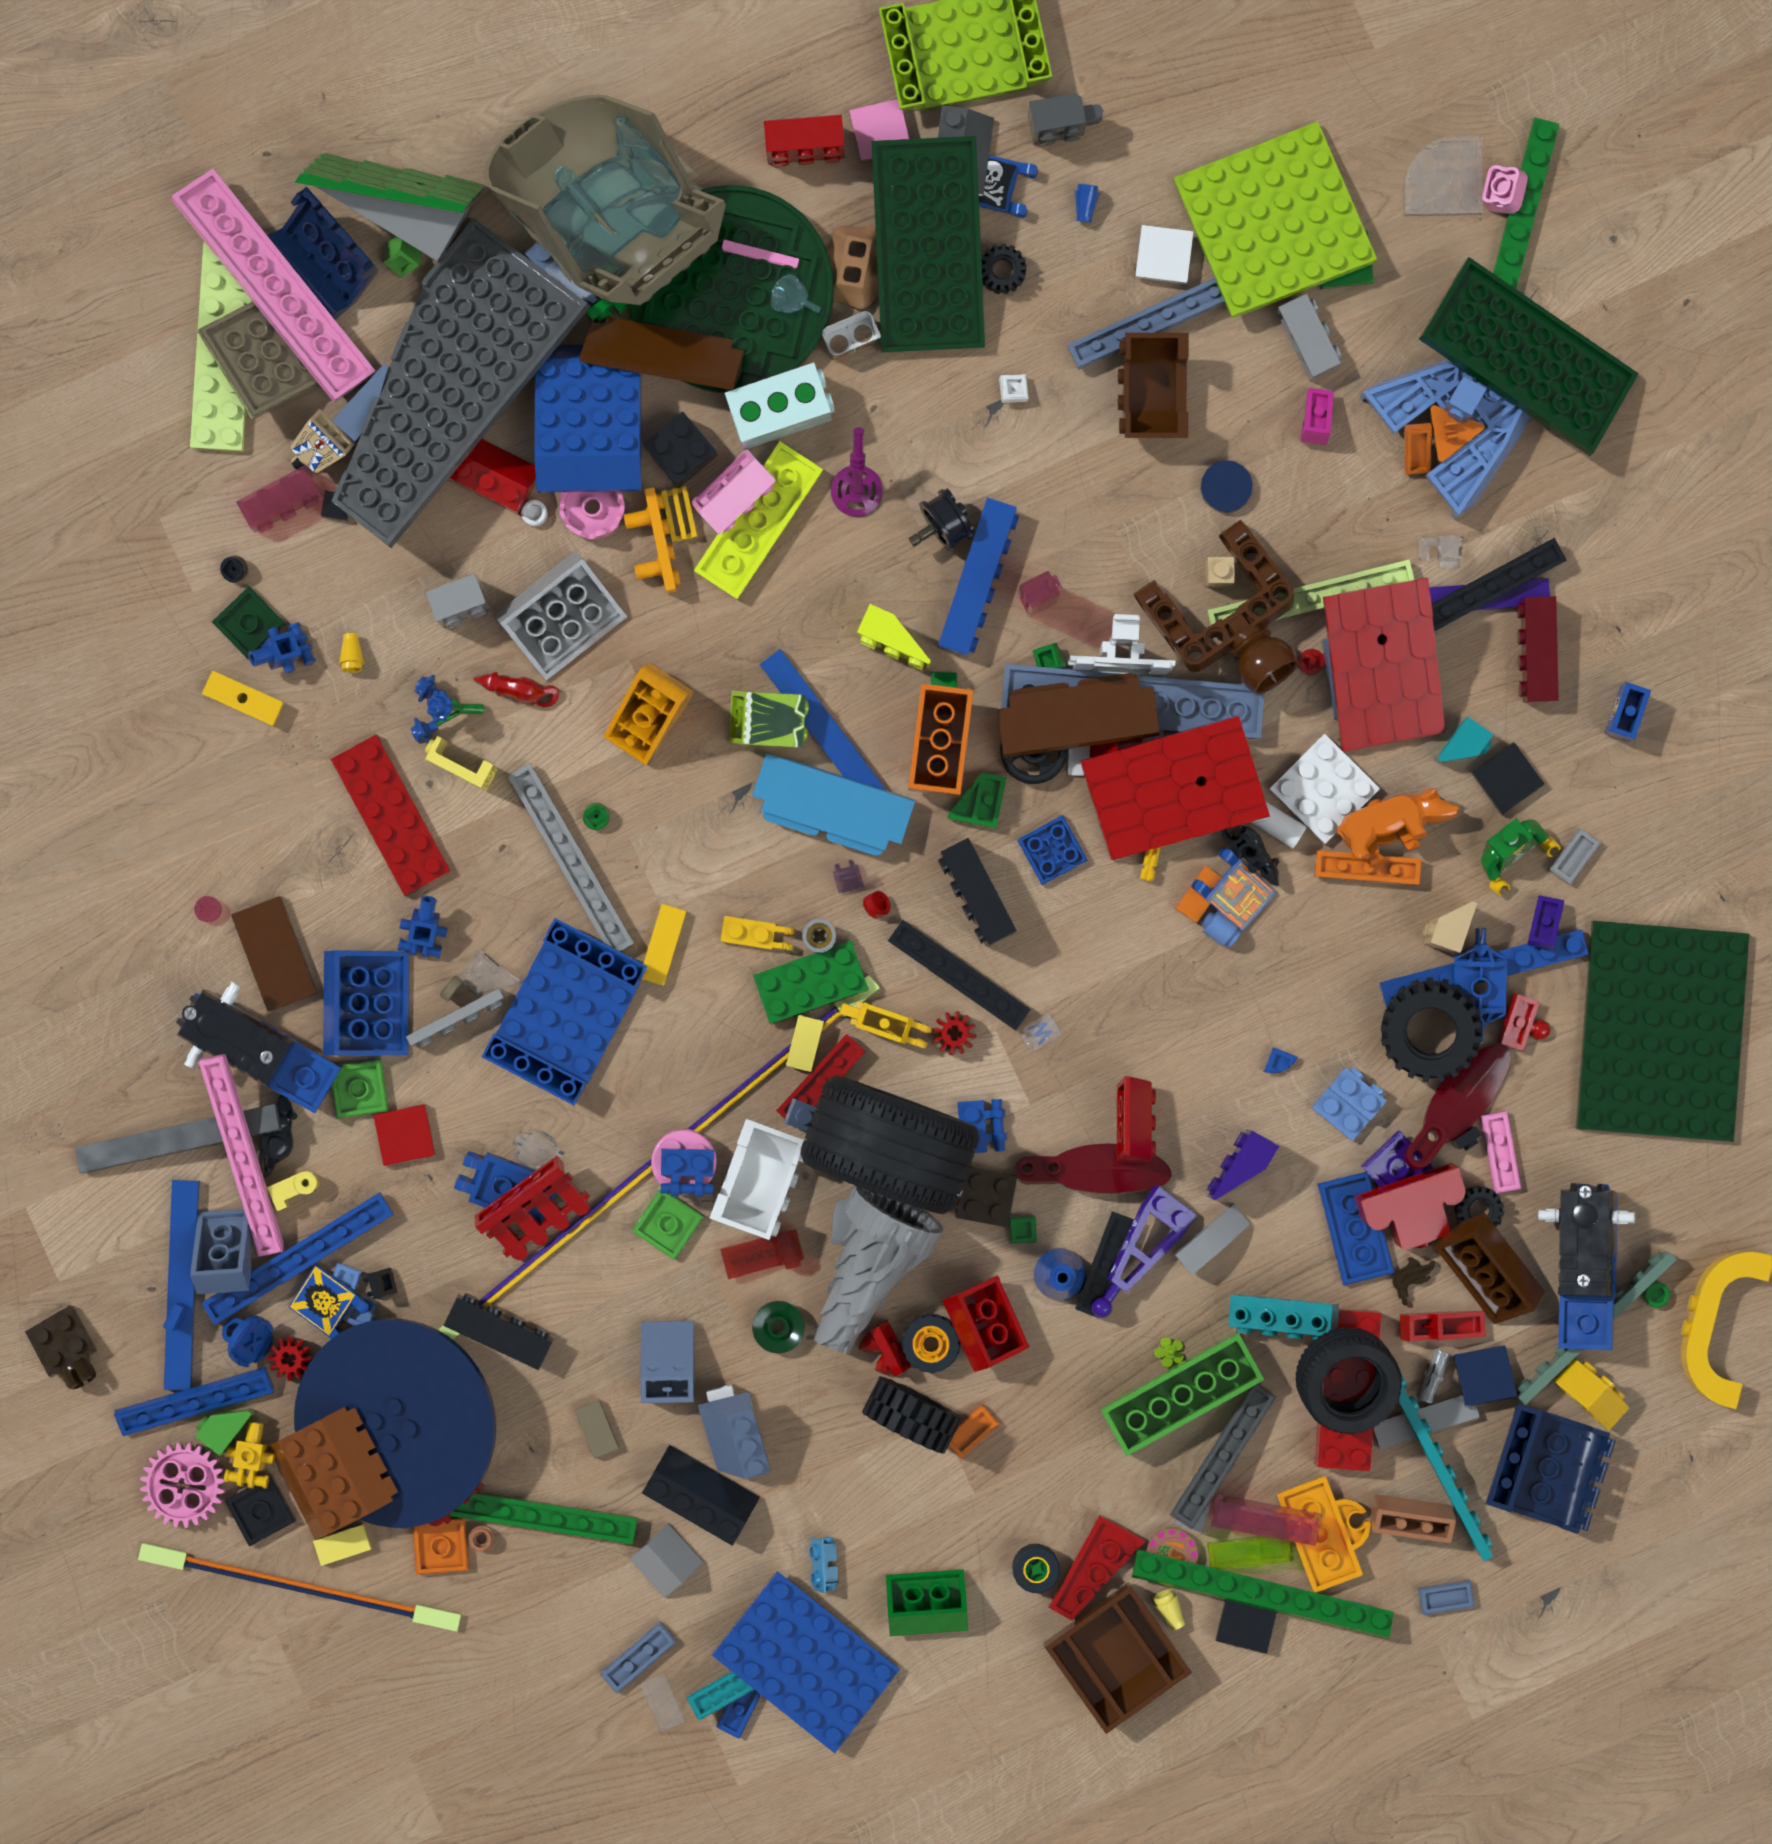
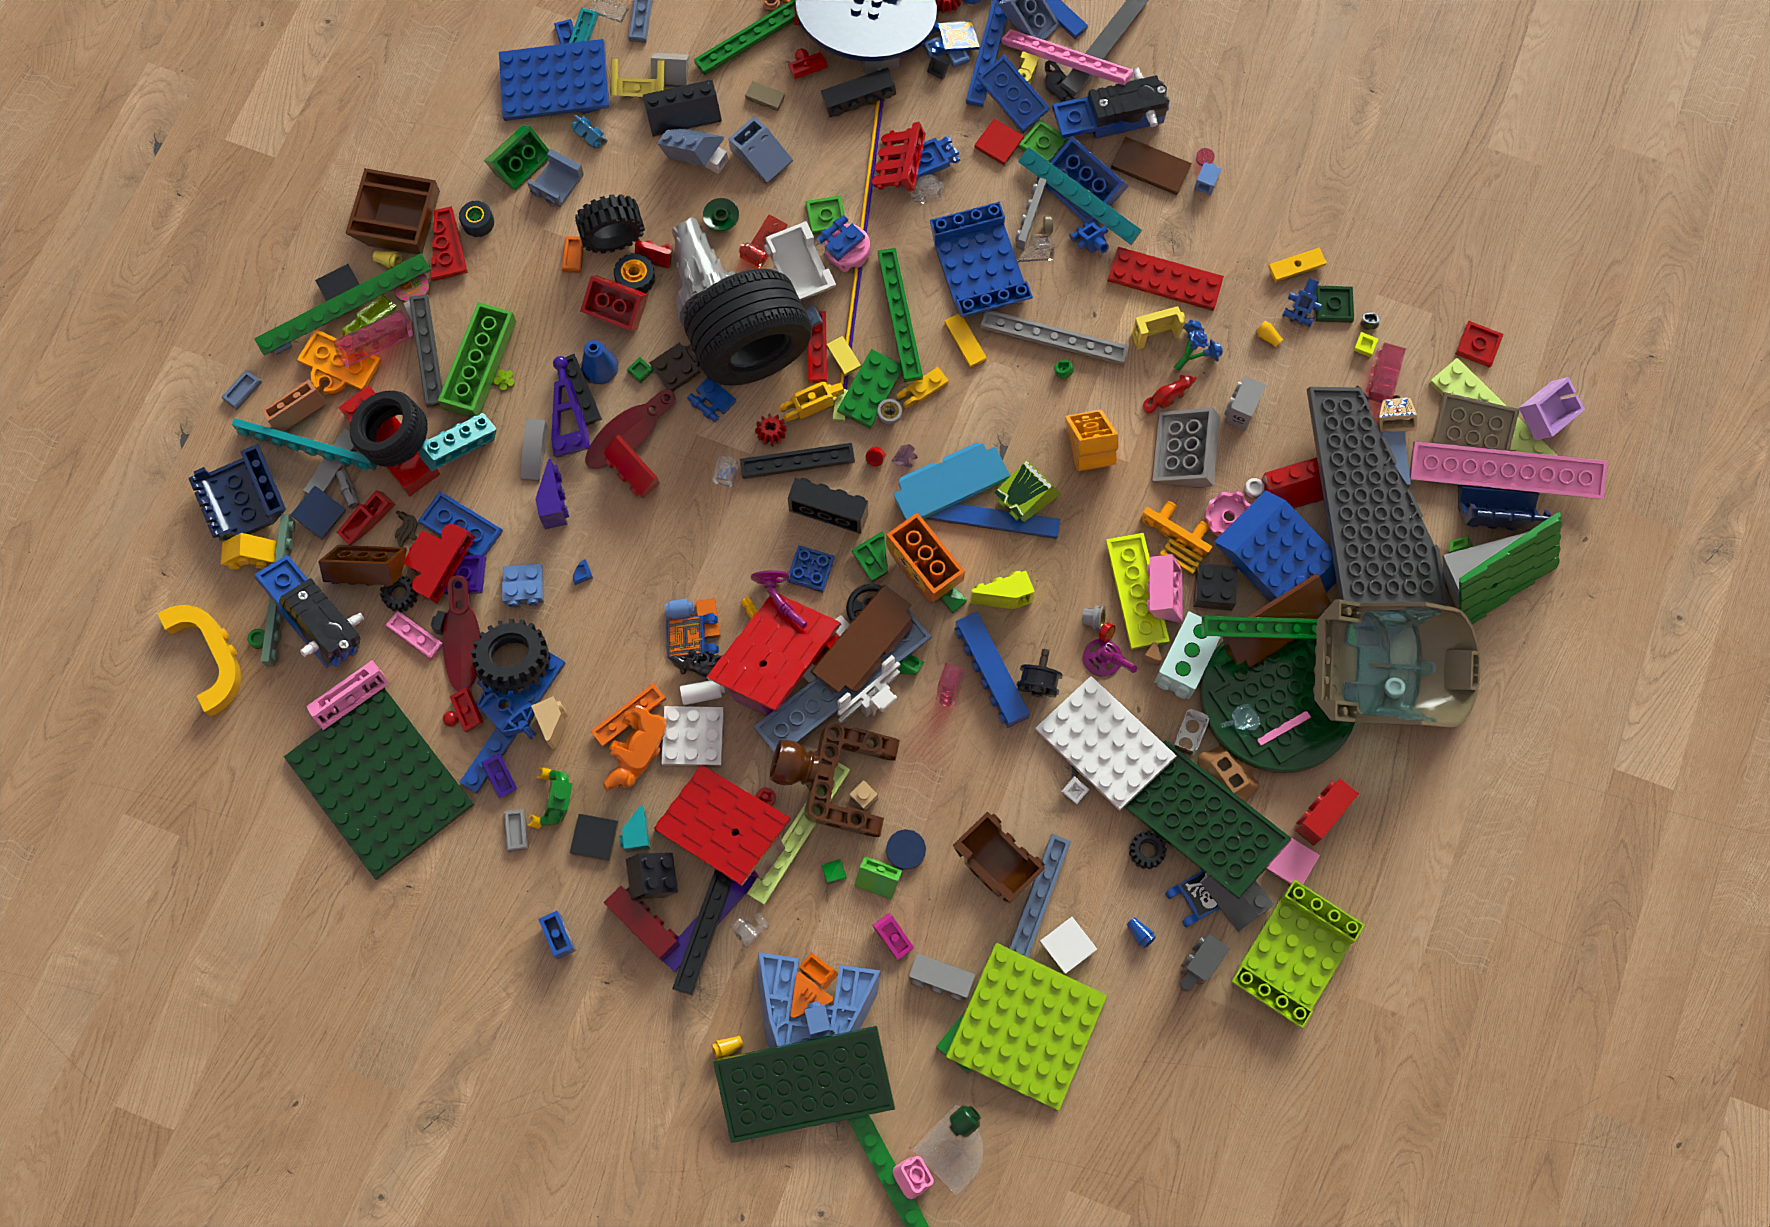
camera: 130 degrees right, 15 degrees down
none -> bright pink brick [306,660,390,730]
none -> sand blue panel [527,149,584,207]
none -> light yellow plate [610,58,664,97]
none -> black brick [626,853,678,899]
none -> yellow cone [711,1036,744,1059]
none -> magenta dish [751,570,808,629]
none -> red plate [788,48,828,79]
none -> green slope [821,859,847,885]
none -> bright green panel [854,856,902,899]
none -> green plate [877,248,923,383]
none -> dark green head [949,1105,981,1137]
none -> blue tile [977,55,1050,133]
none -> teal plate [1018,147,1142,245]
none -> white plate [1035,676,1176,811]
none -> light grey piece [1082,605,1107,630]
none -> red tile [1099,622,1115,643]
none -> medium nougat slope [1143,642,1162,666]
none -> medium blue brick [1194,162,1221,195]
none -> green plate [1201,616,1352,640]
none -> neon yellow plate [1353,332,1378,357]
none -> light aqua tile [1384,678,1405,698]
none -> red tile [1455,321,1504,368]
none -> lavender piece [1519,377,1585,440]

